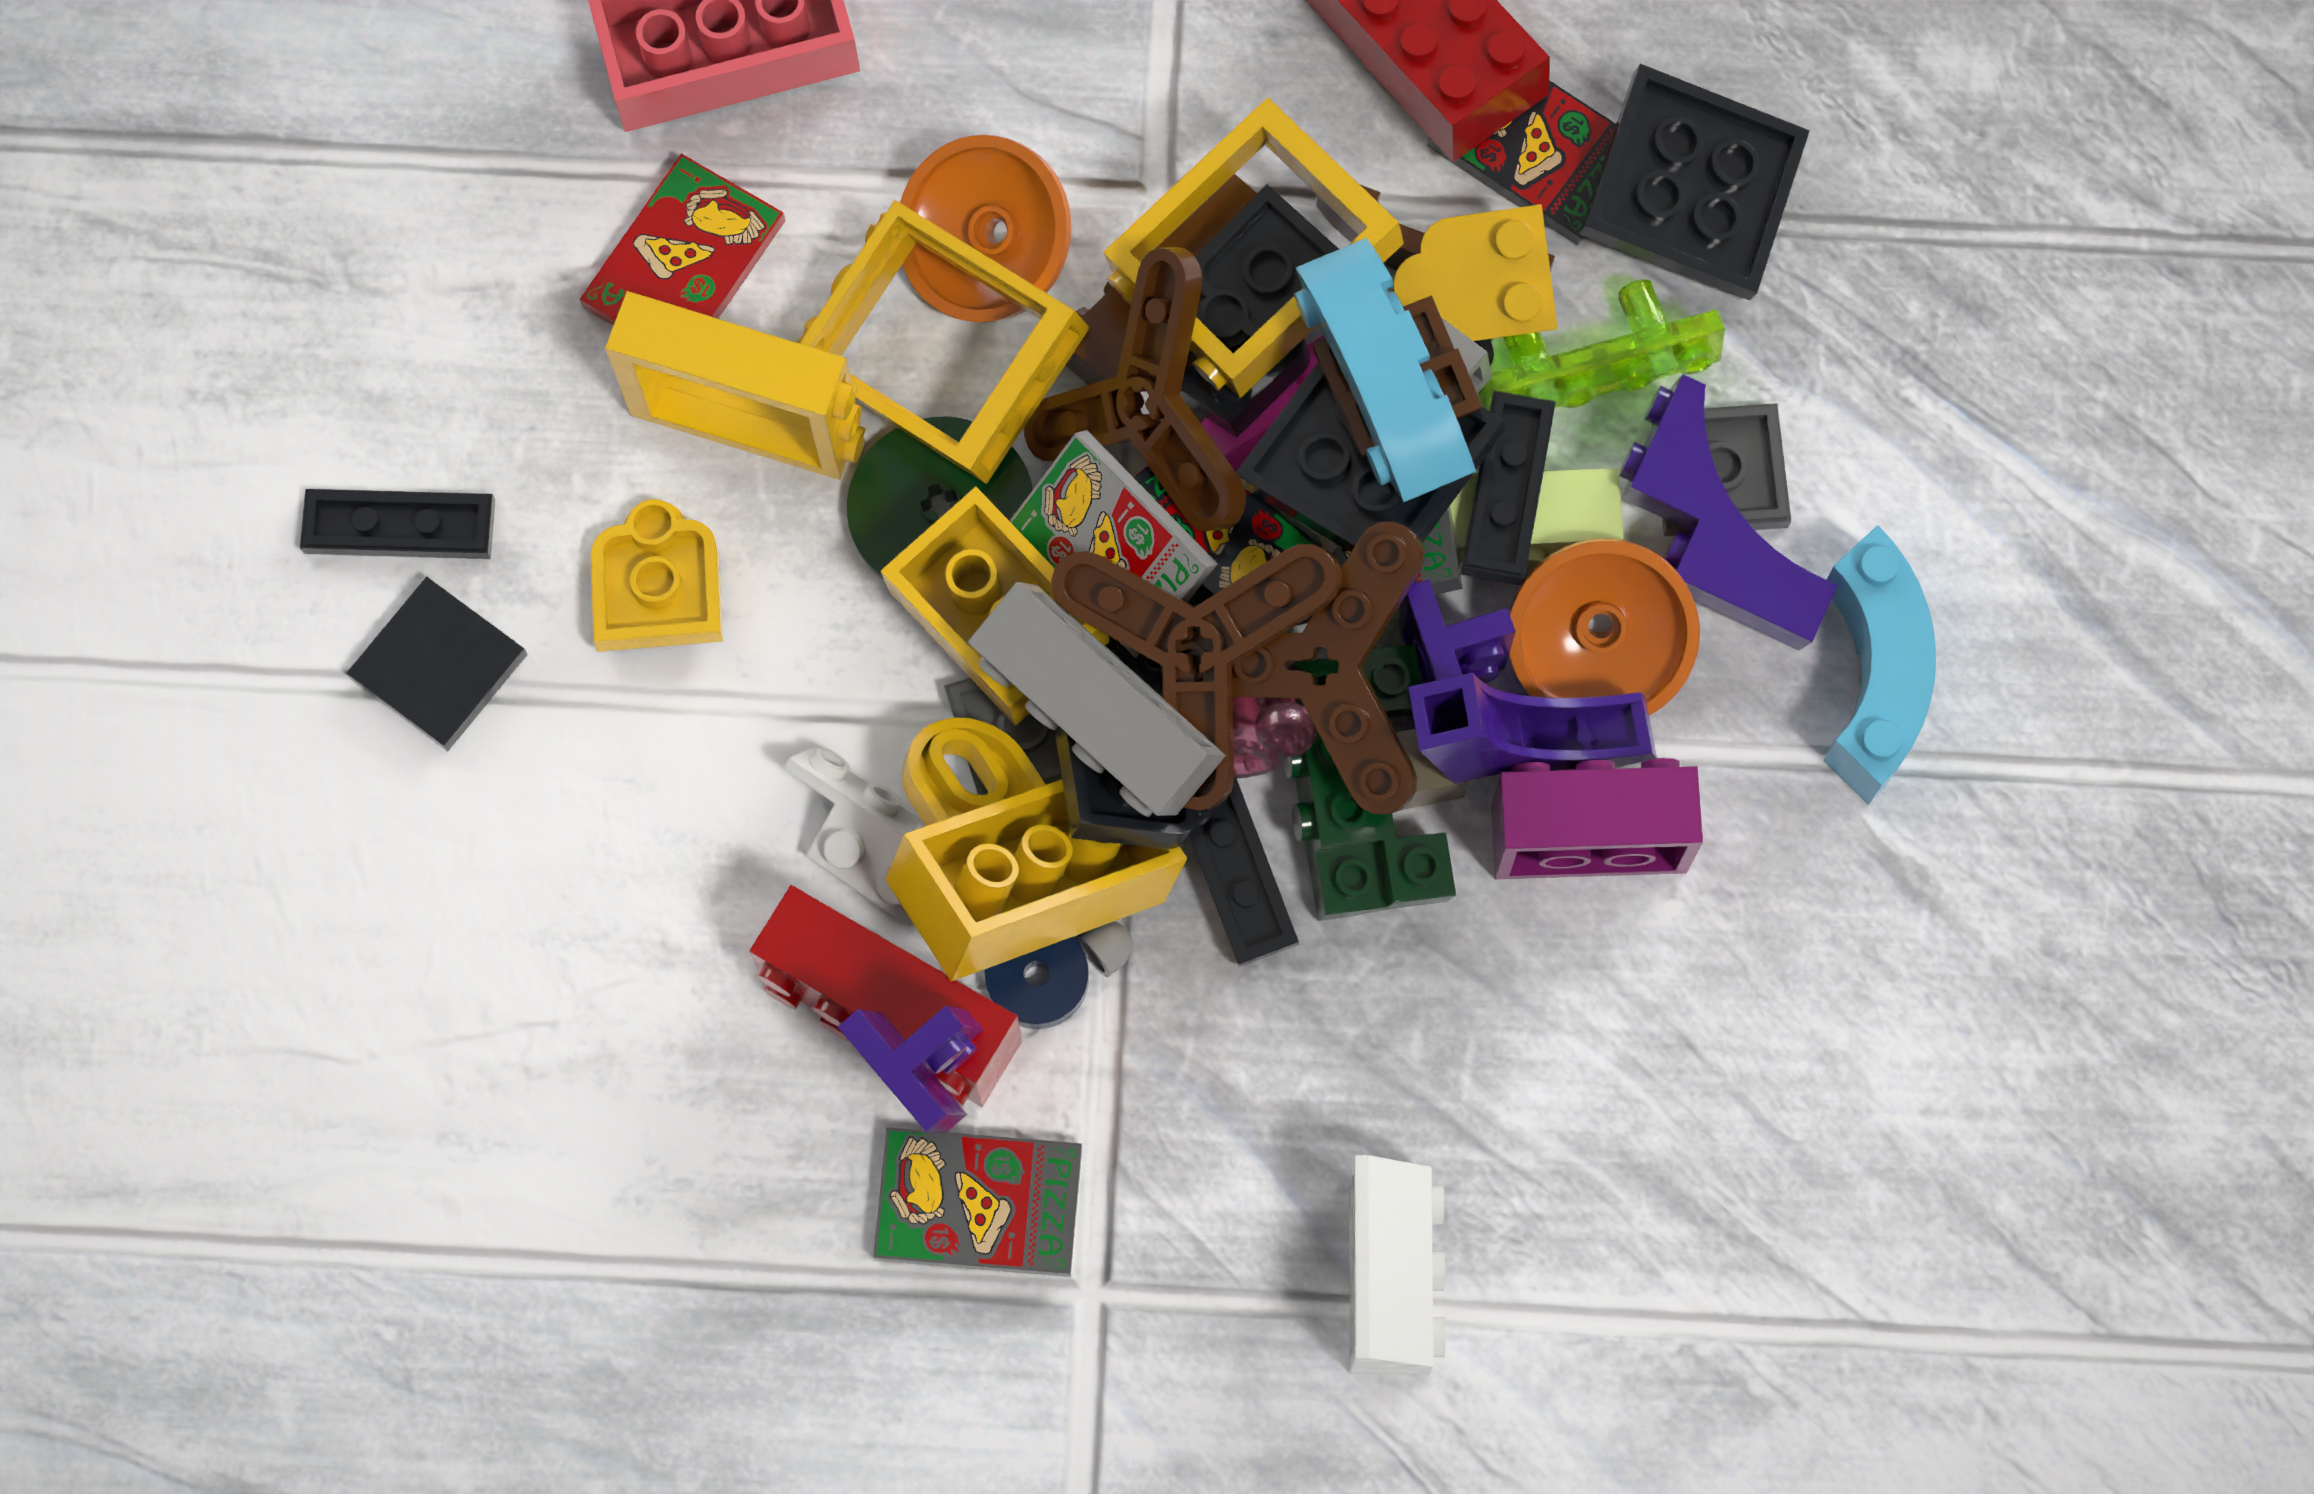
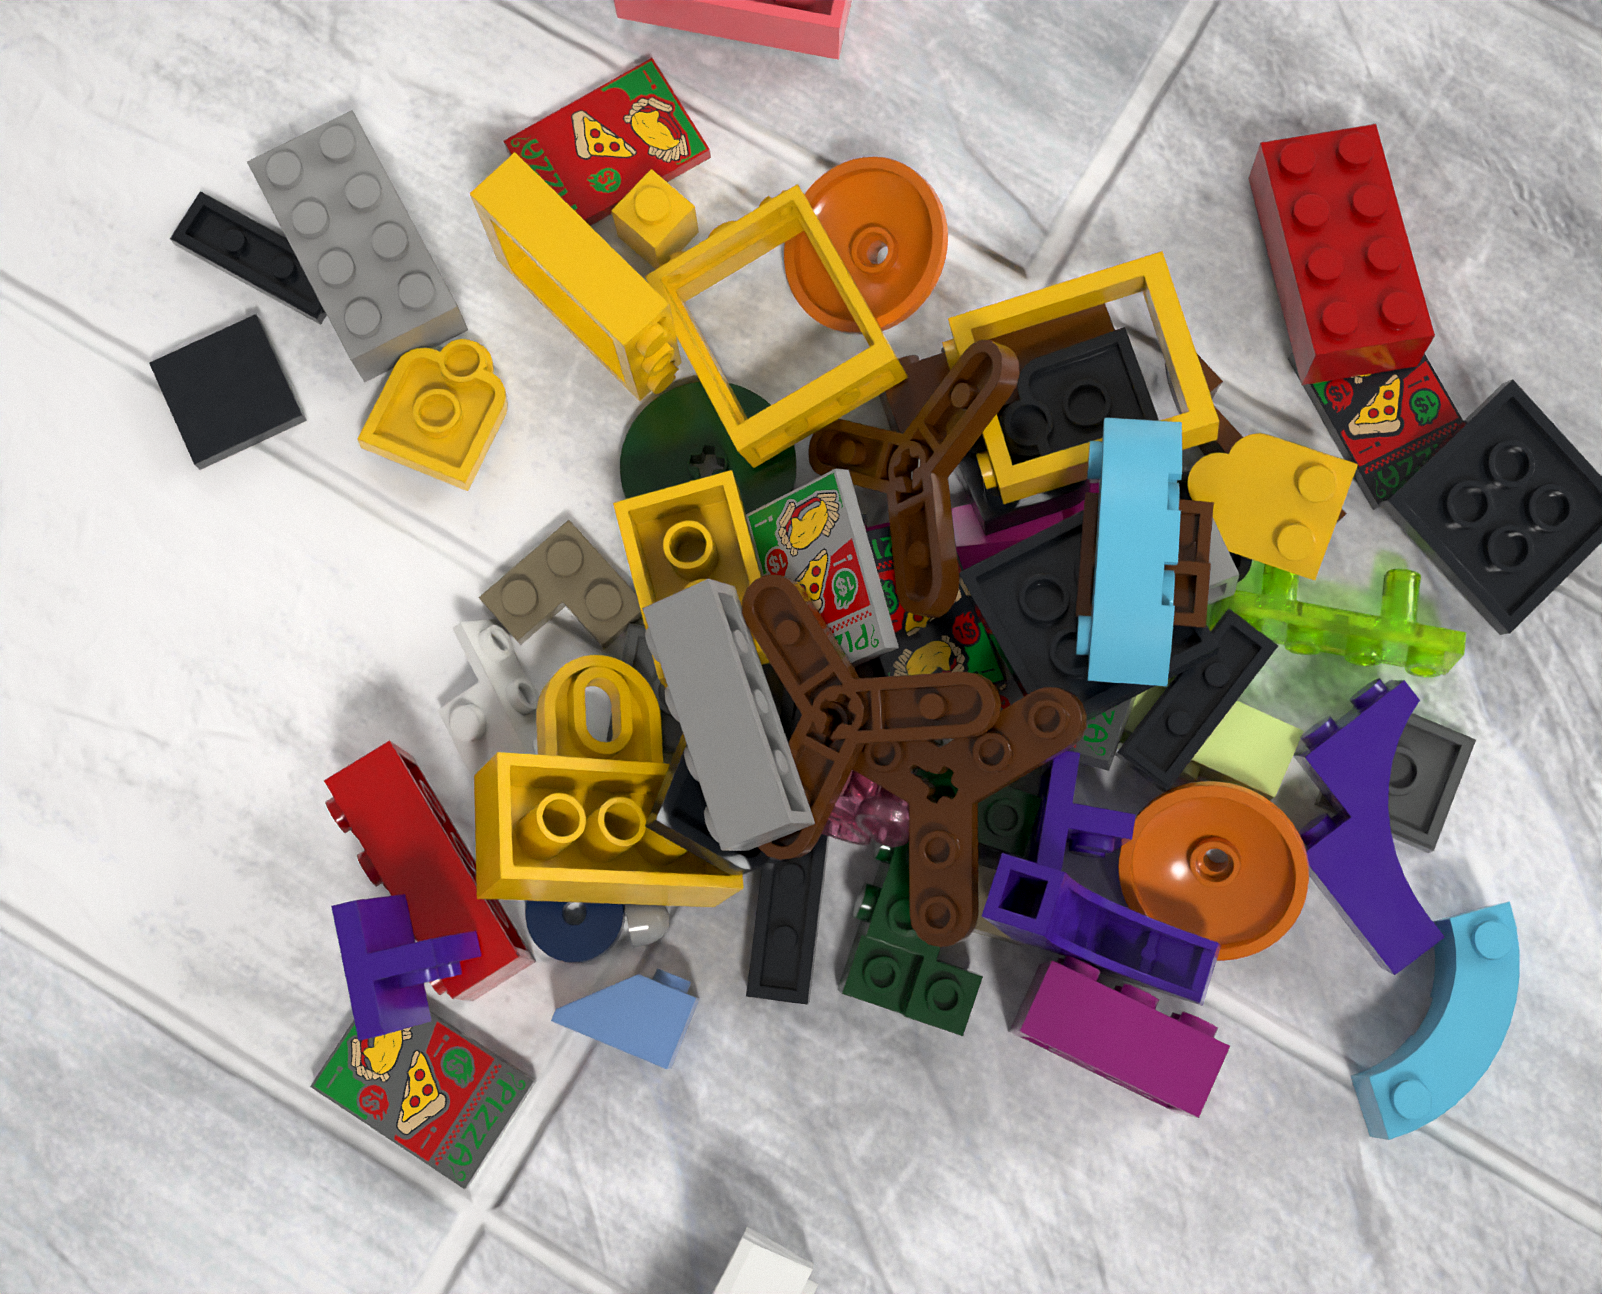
camera: 30 degrees right, 5 degrees up
none -> light grey brick [247,110,468,383]
none -> dark tan plate [478,520,642,650]
none -> medium blue slope [551,968,700,1069]
none -> yellow brick [611,169,699,269]

